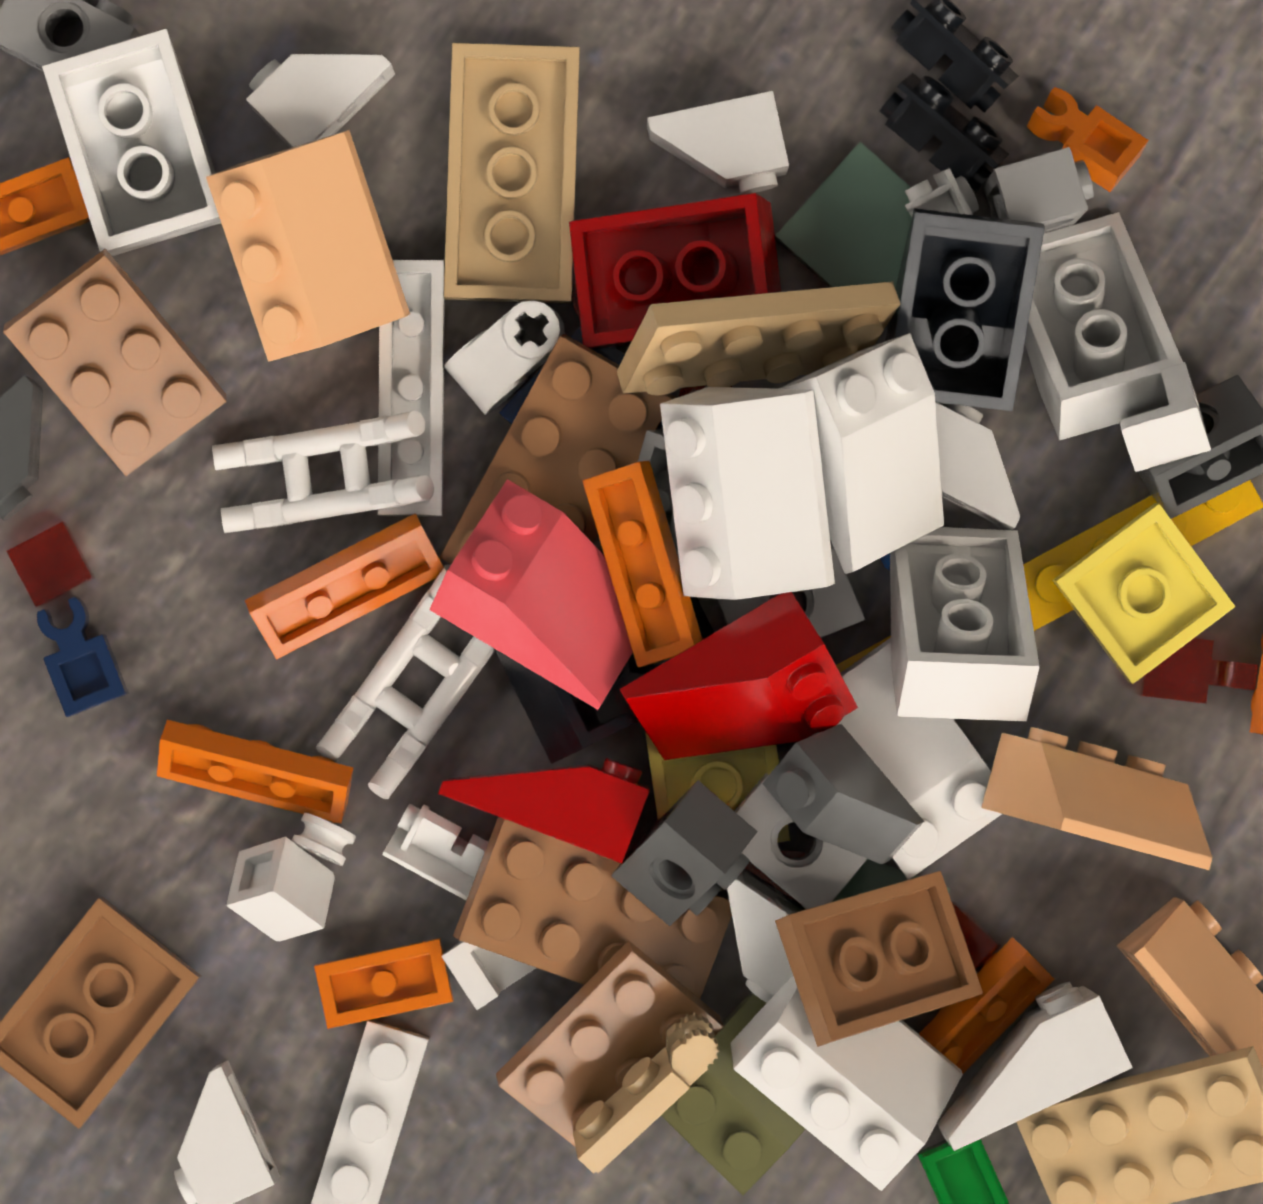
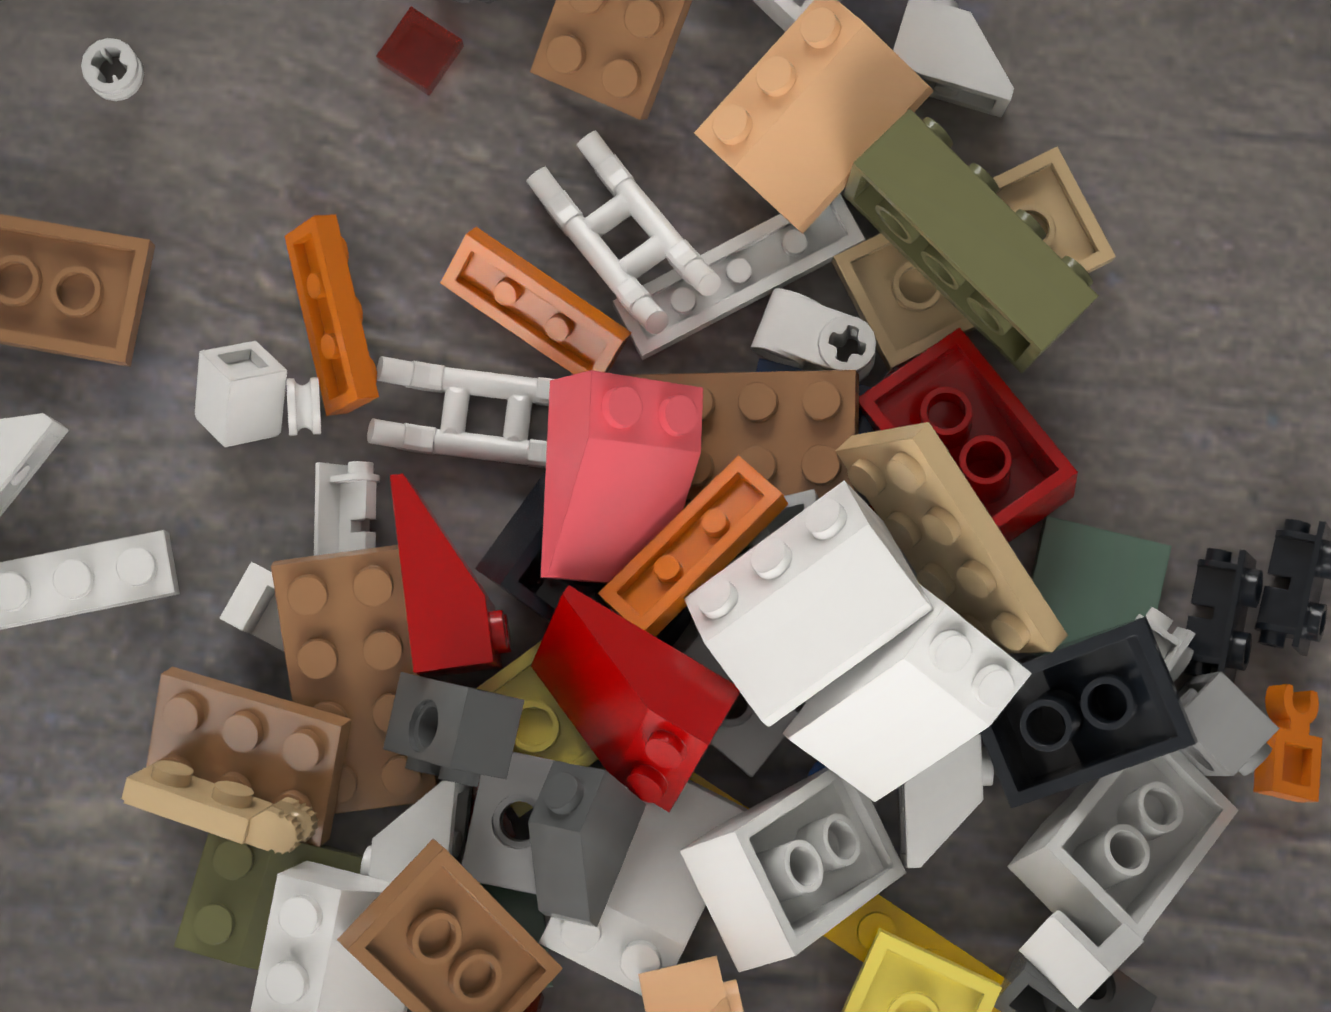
camera: 65 degrees right, 5 degrees down
dark blue plate [37,597,129,717] -> none
orange plate [314,937,454,1029] -> none
white slope [647,91,789,194] -> none
none -> olive brick [843,109,1099,374]

